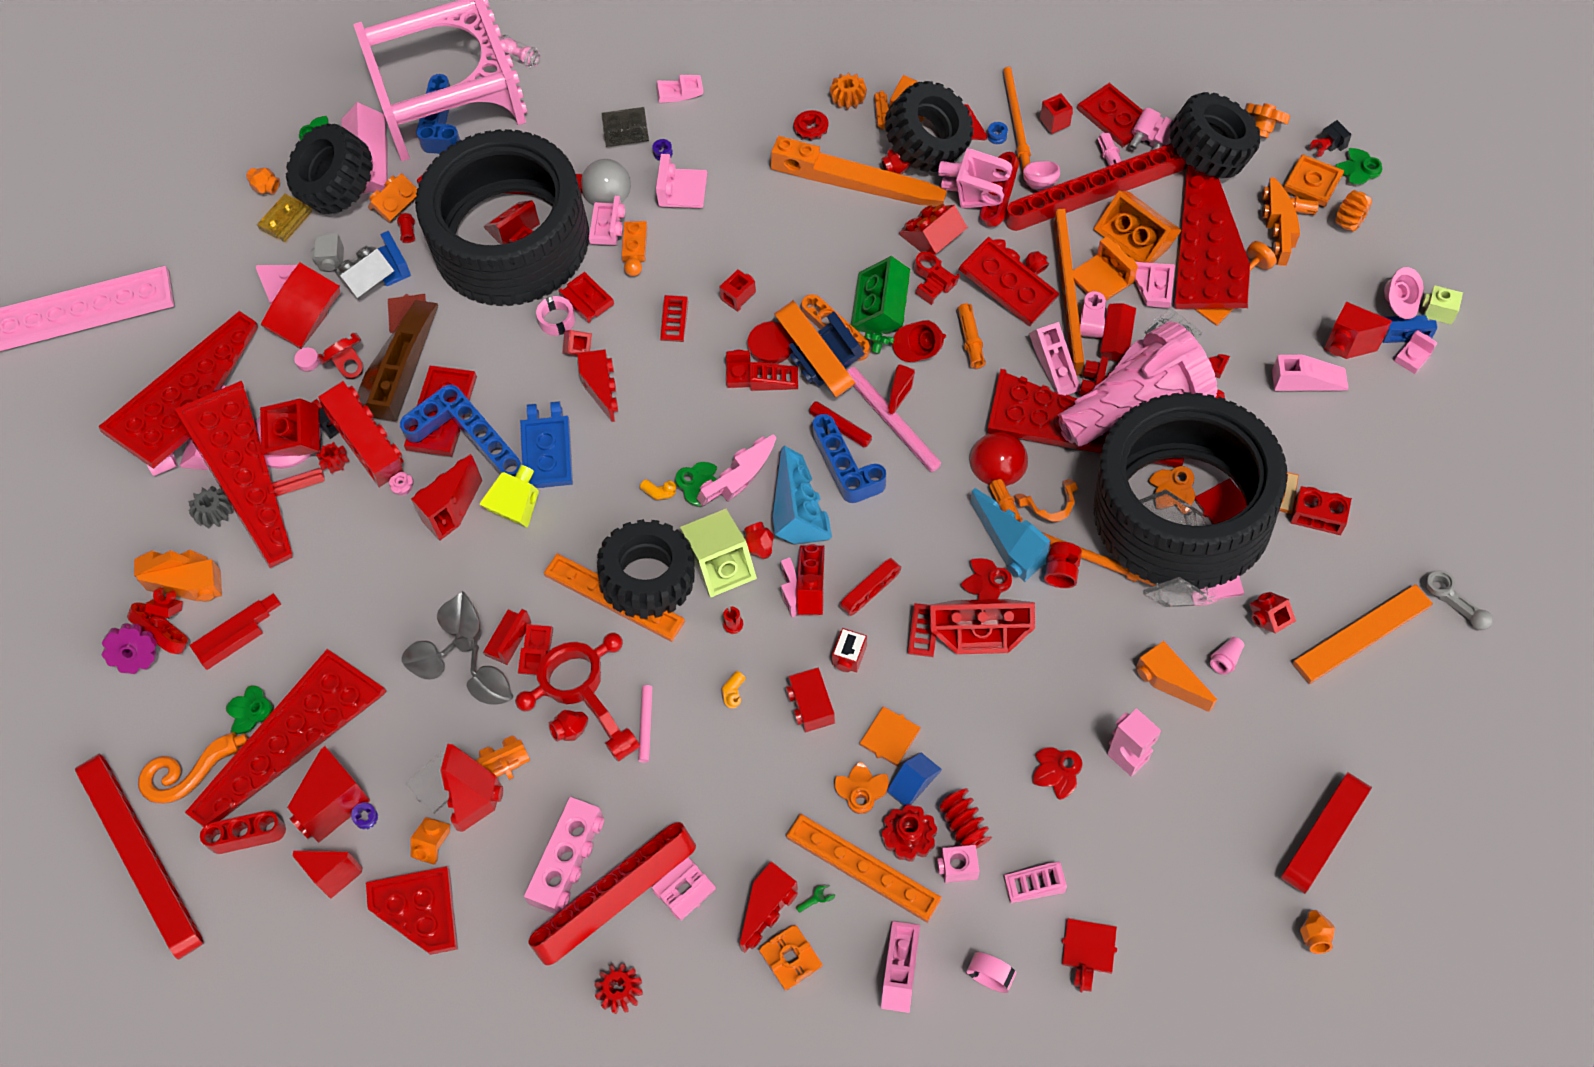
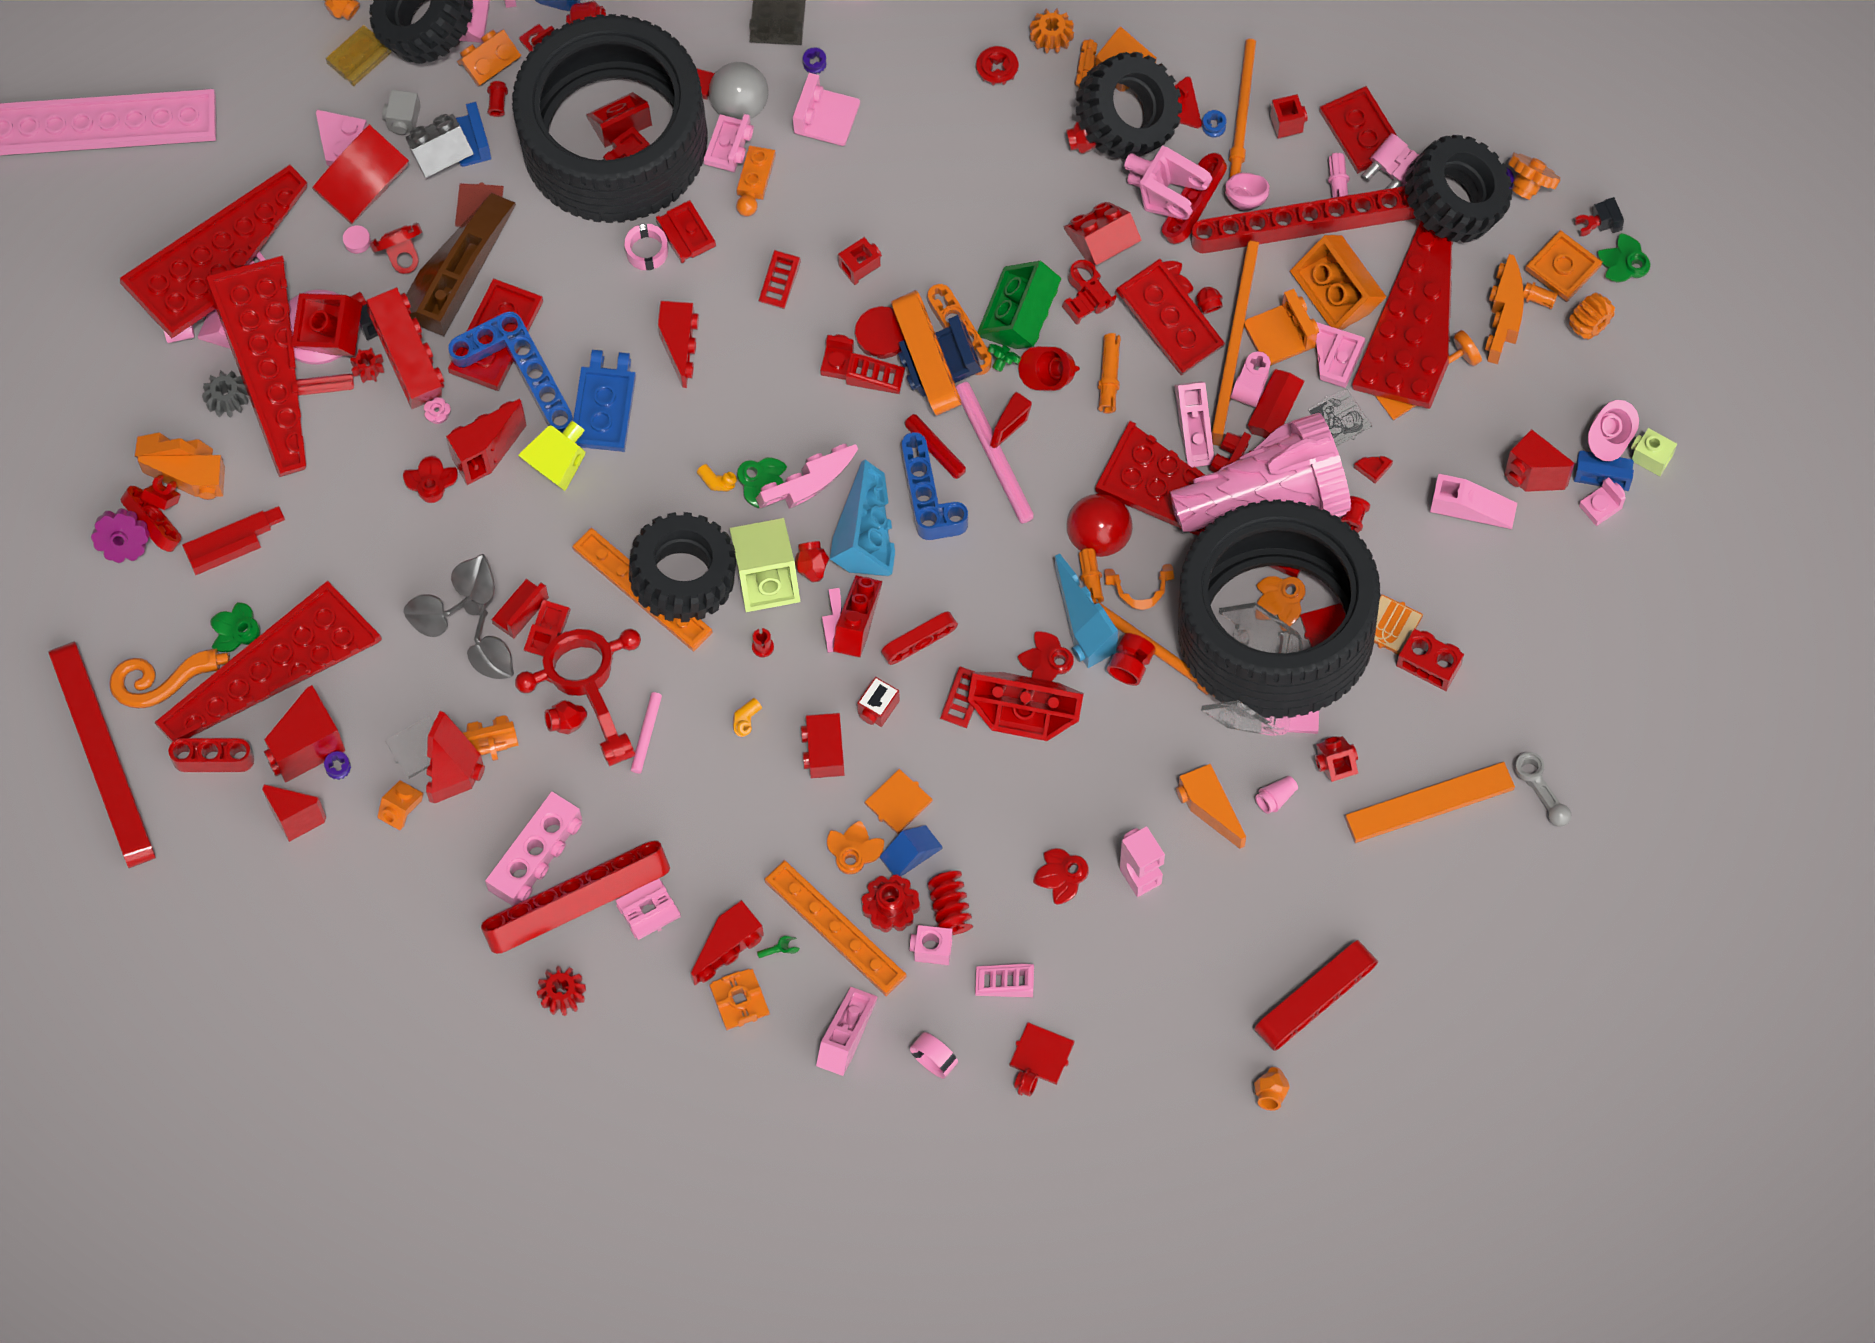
camera: 10 degrees right, 5 degrees up
red plate [366,866,458,955] -> none
red slope [562,330,592,356] -> none
orange piece [771,135,947,206] -> none
none -> red plate [403,455,458,503]

